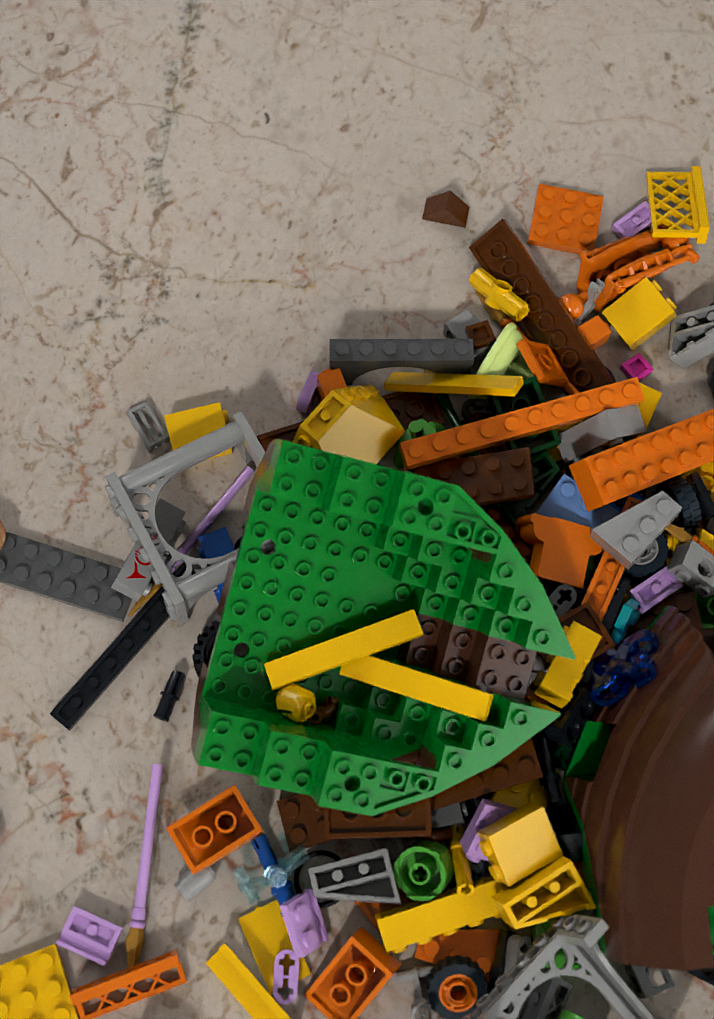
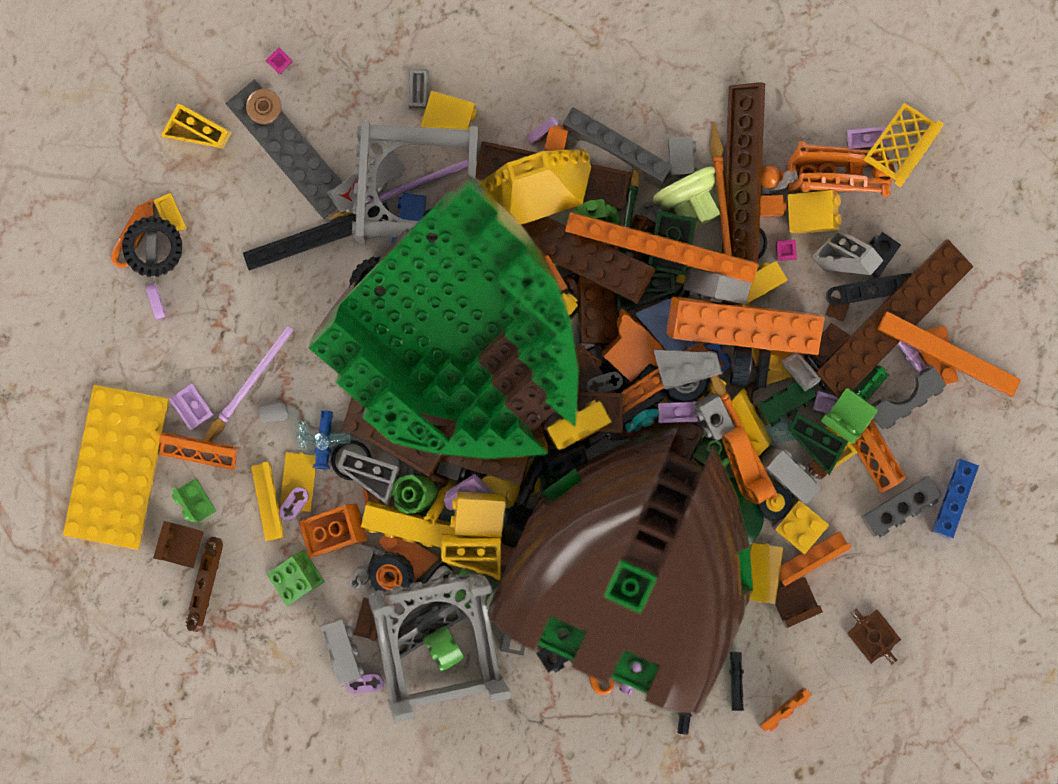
camera: 40 degrees right, 15 degrees up
black axle [153,670,186,722] -> none
orange slope [166,784,264,875] -> none
yellow tile [264,609,423,690] -> none
yellow head [276,683,316,723] -> none
lavender plate [280,889,329,958] -> none
reddish brown arm [309,696,338,724] -> none
yellow tile [339,655,494,721] -> none
yellow tile [383,372,524,396] -> none
reddish brown slope [422,190,470,228] -> none
reddish brown plate [465,320,496,350] -> none
yellow piece [468,268,530,322] -> none
orange tile [516,339,569,387] -> none
orange plate [527,183,604,254] -> none
clear blue piece [590,629,659,706] -> none

